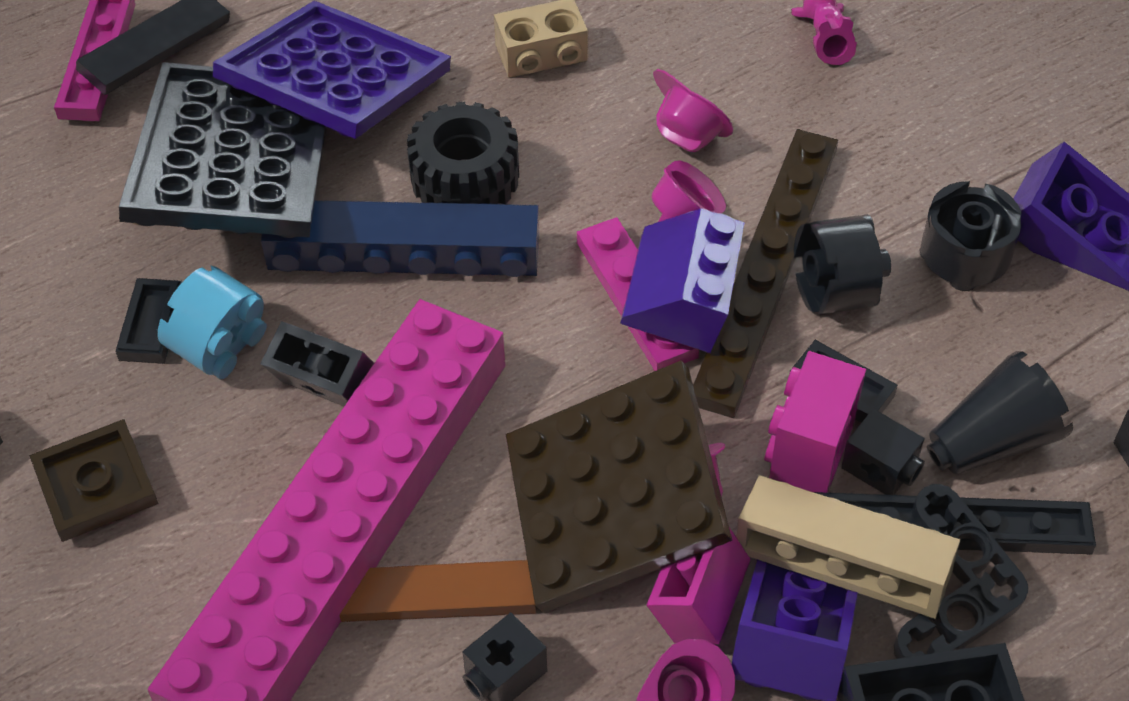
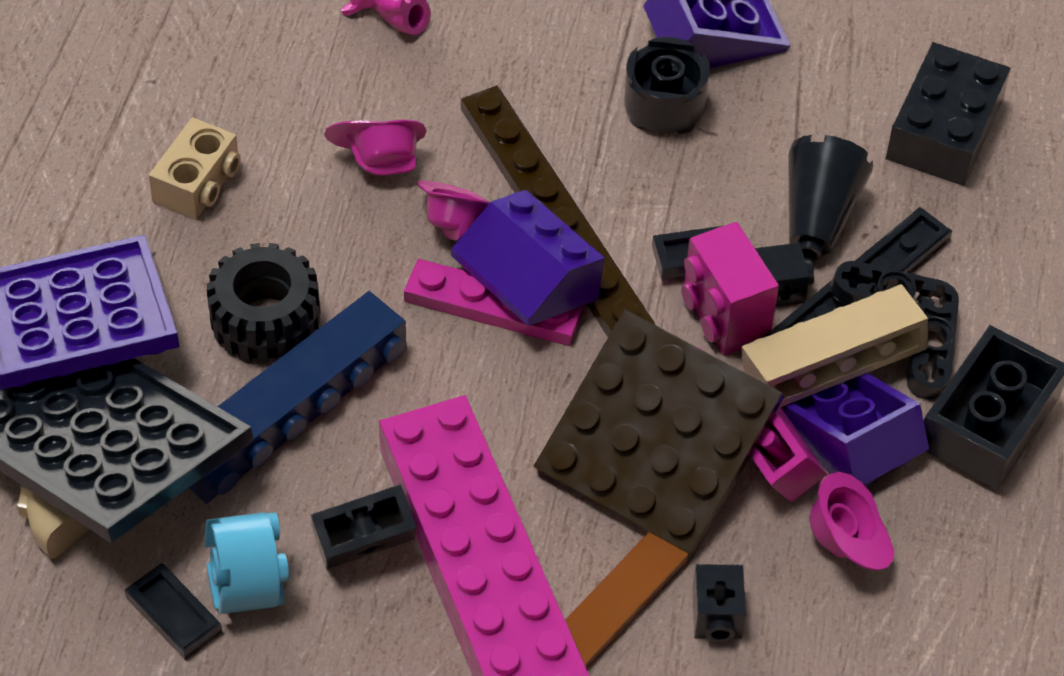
camera: 50 degrees left, 0 degrees up
black brick [794,214,891,314] -> none

